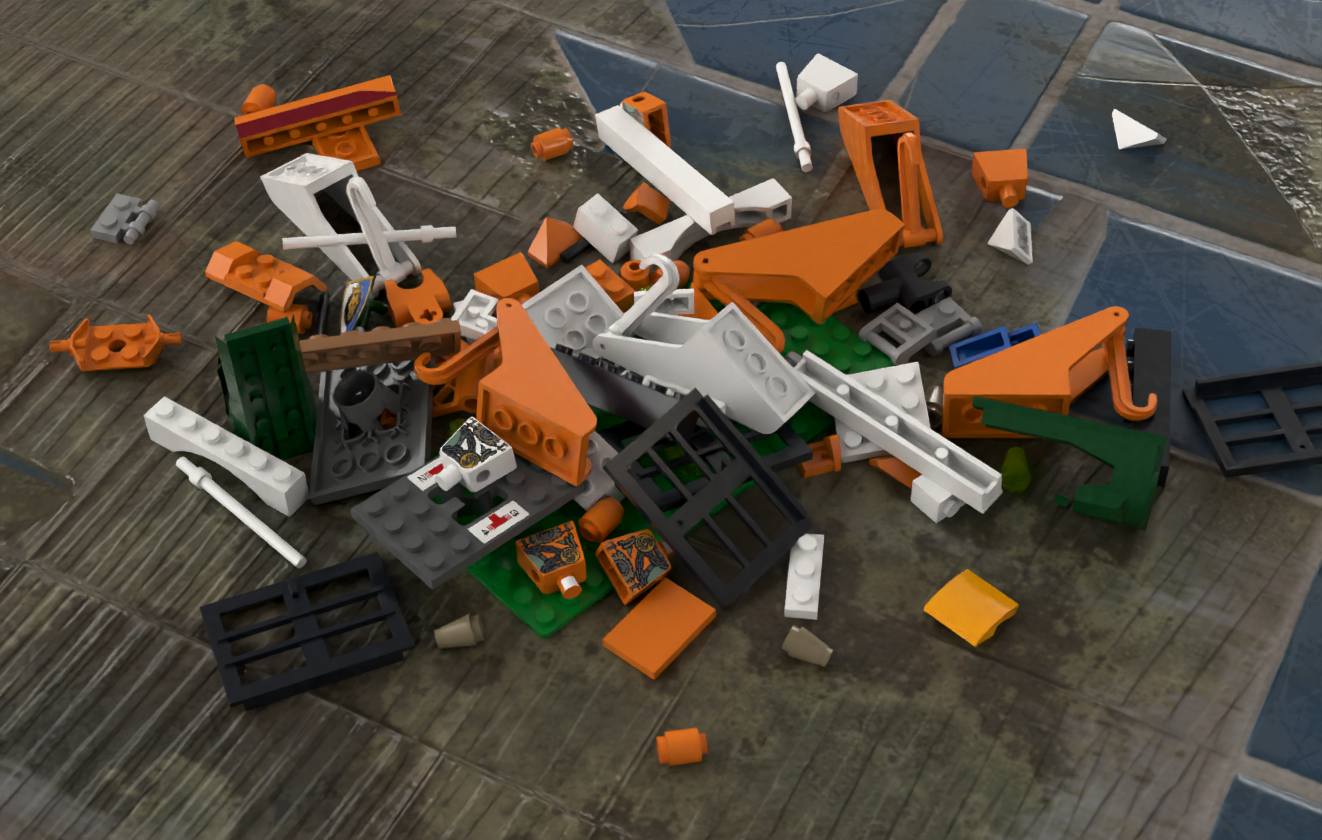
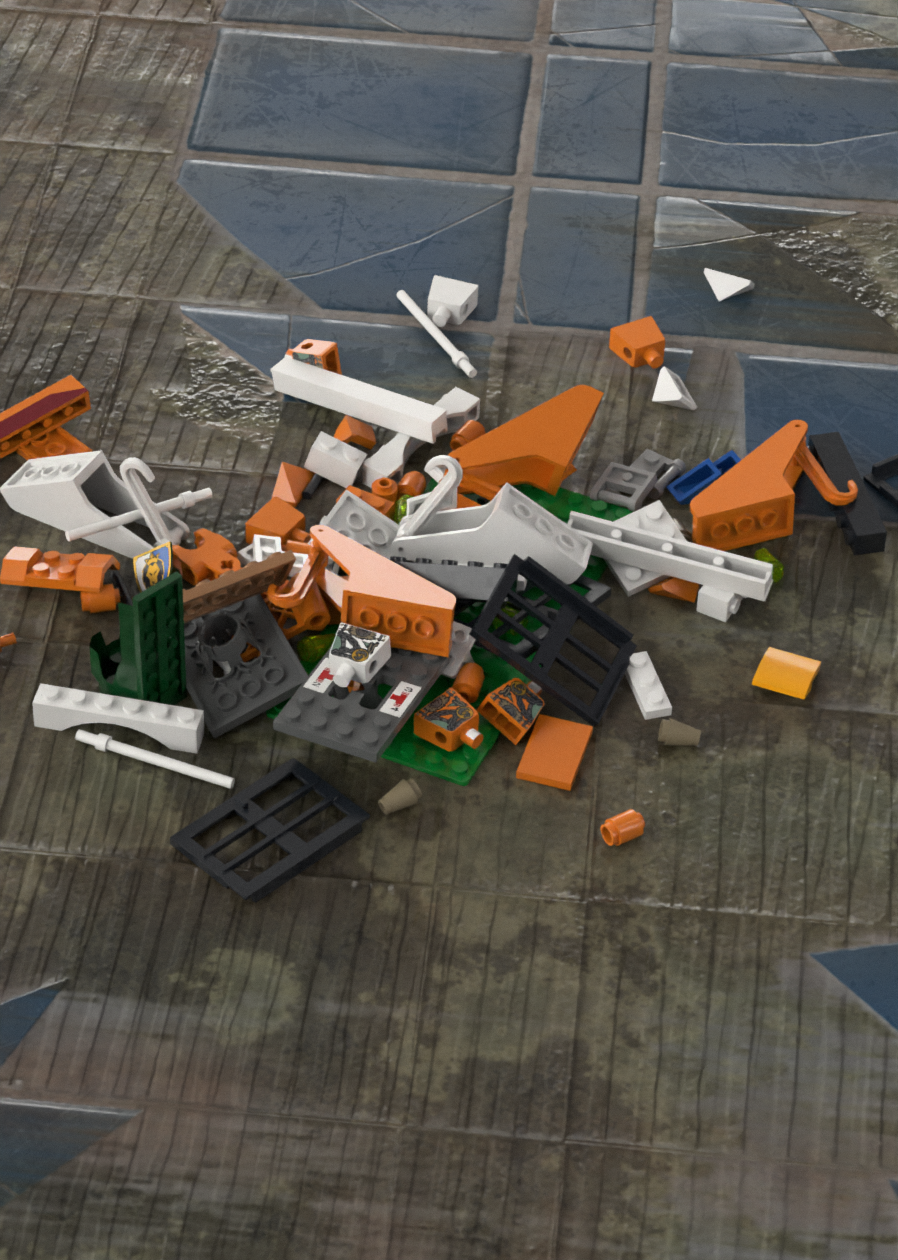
camera: 25 degrees left, 5 degrees down
orange brick [531,127,573,162] -> none
orange tile [798,434,841,478] -> none
orange piece [838,100,943,248] -> none
black connector [859,253,952,314] -> none
dark green piece [972,396,1167,531] -> none

